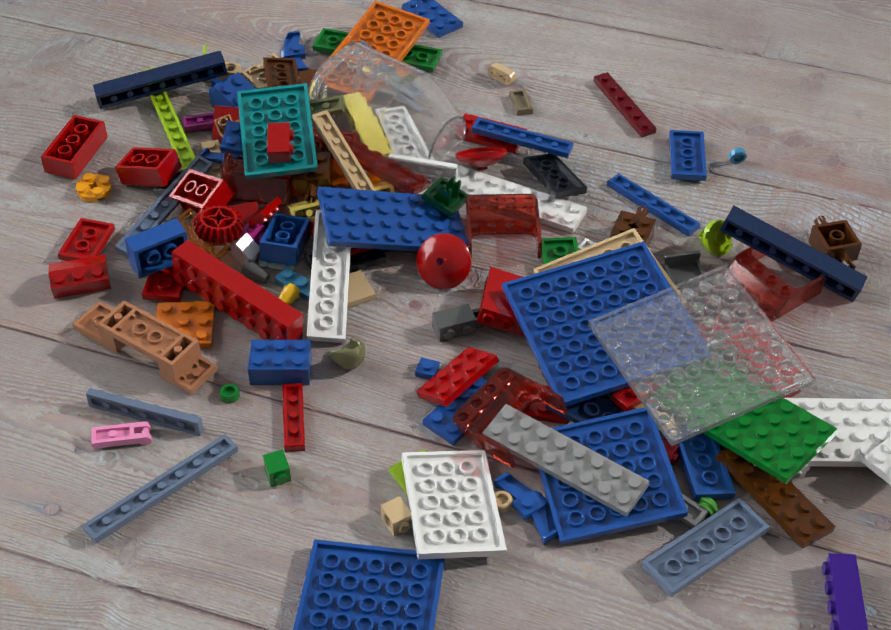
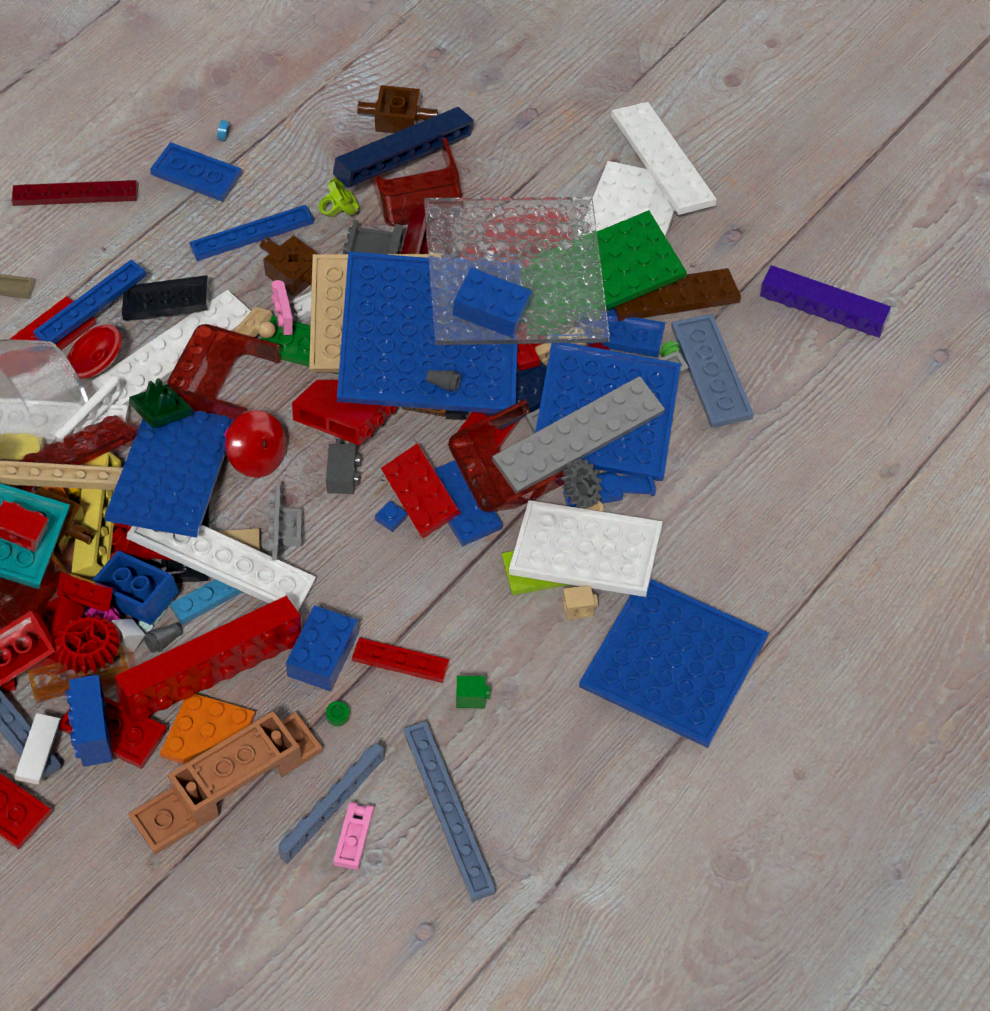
camera: 70 degrees left, 10 degrees up
red slope [48,255,111,299] -> none
yellow cone [278,283,300,305] -> none
olive hair [327,338,365,370] -> none
none -> white tile [15,713,60,785]
none -> tan plate [230,307,276,345]
none -> light grey bracket [268,482,302,560]
none -> bright pink plate [272,280,293,335]
none -> dark grey cone [426,369,461,392]
none -> blue brick [452,268,532,338]
none -> dark grey gear [561,459,602,509]

